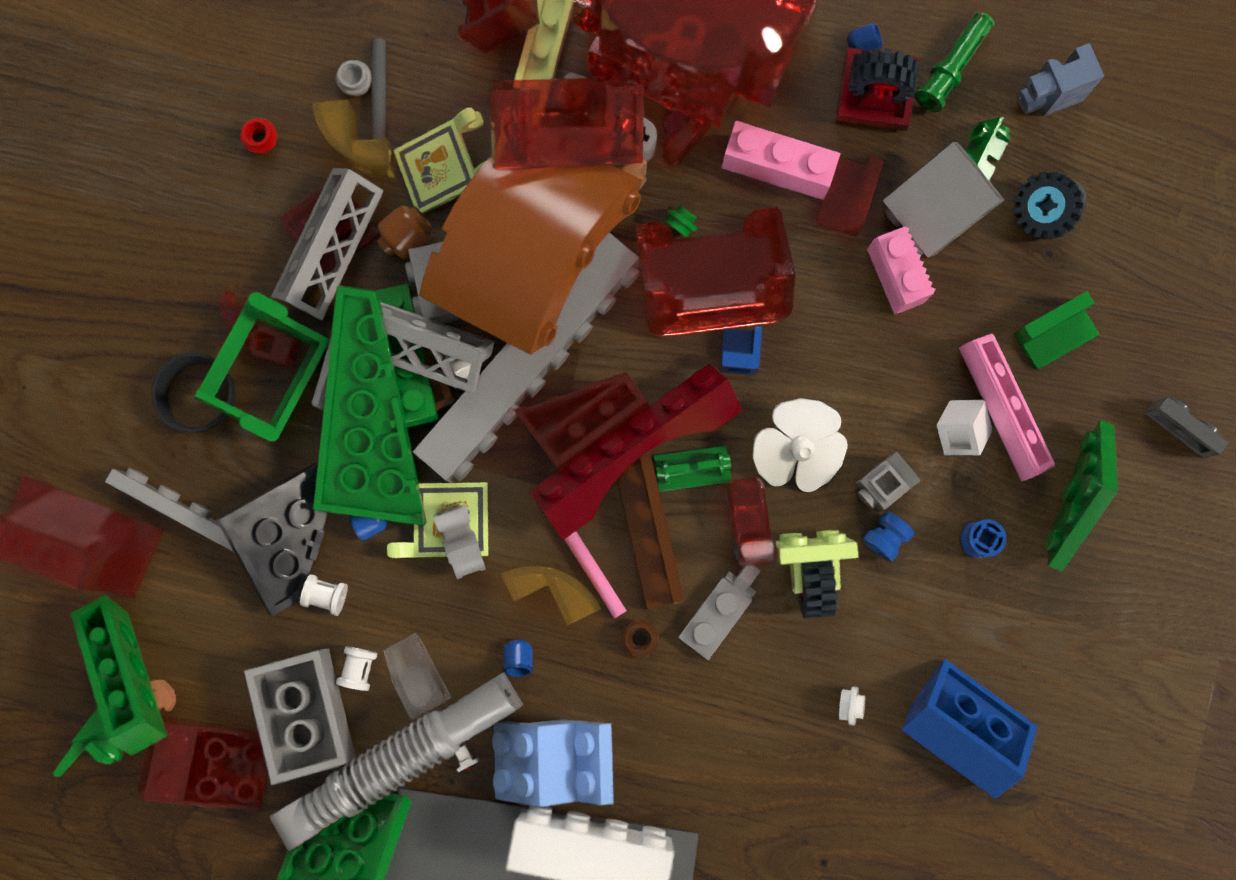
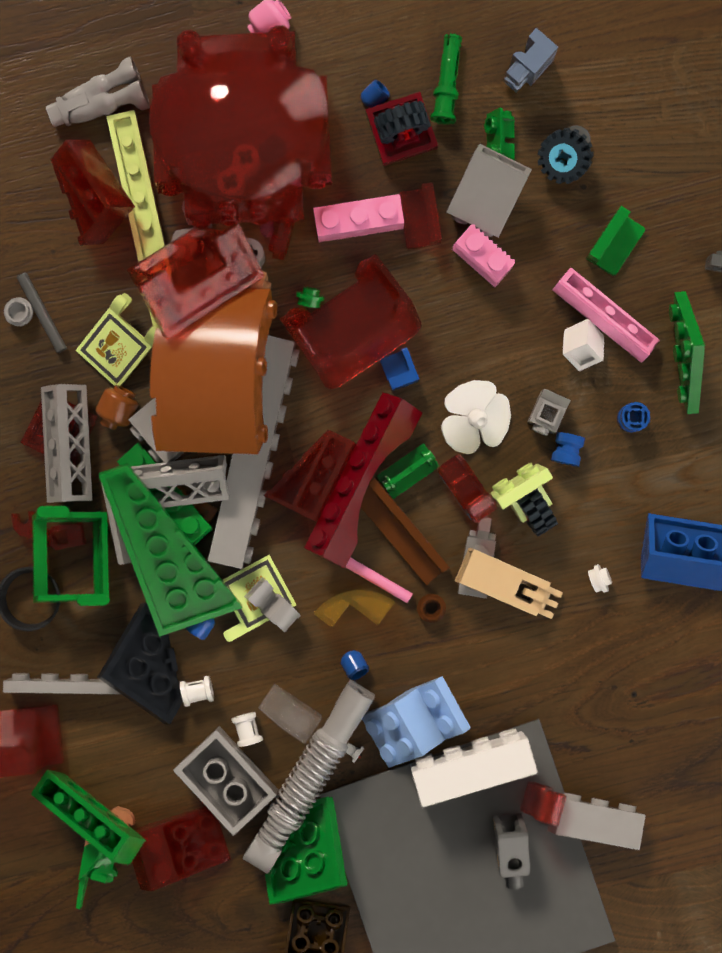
camera: 30 degrees left, 5 degrees up
clear yellow brick [312,100,396,178] -> none
none -> tan hinge [455,548,563,619]

